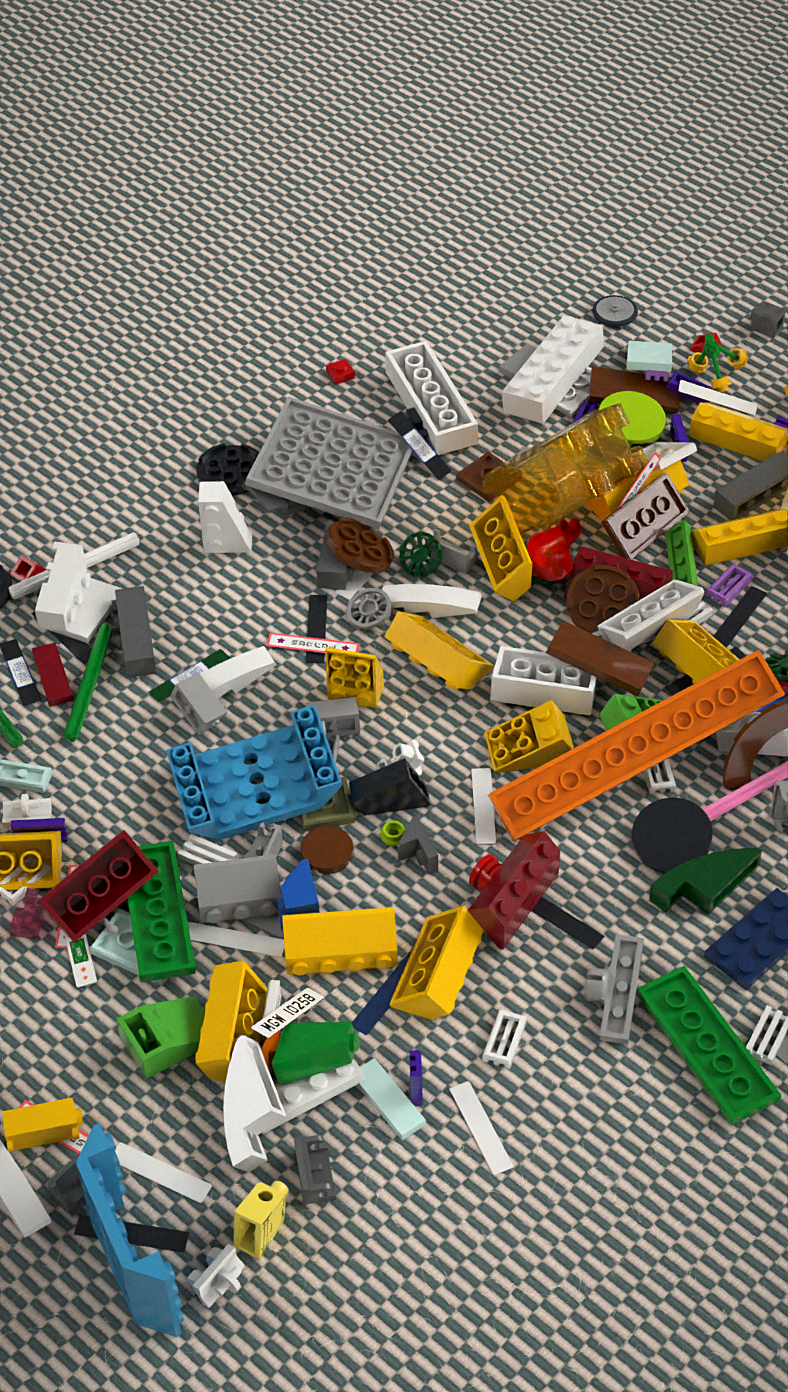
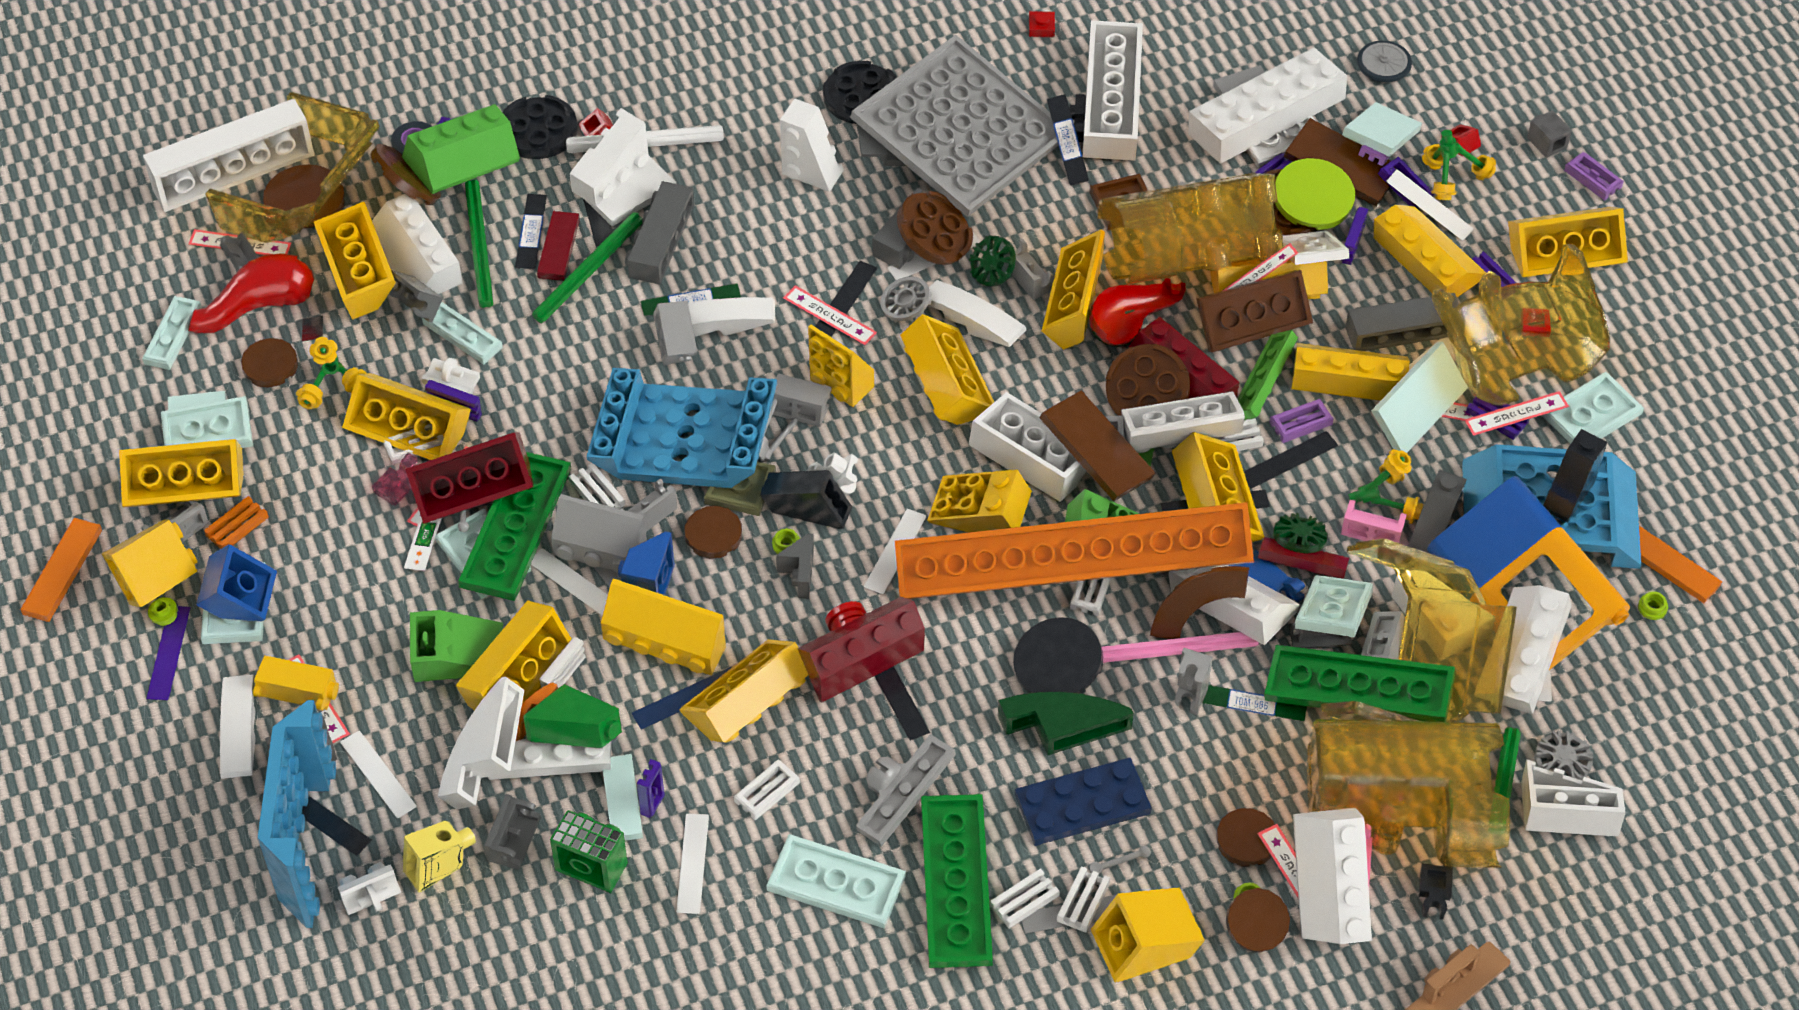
camera: 25 degrees right, 5 degrees up
white sticker [251,988,324,1038] -> none
none -> green brick [550,810,628,893]
none -> light aqua tile [766,834,906,928]

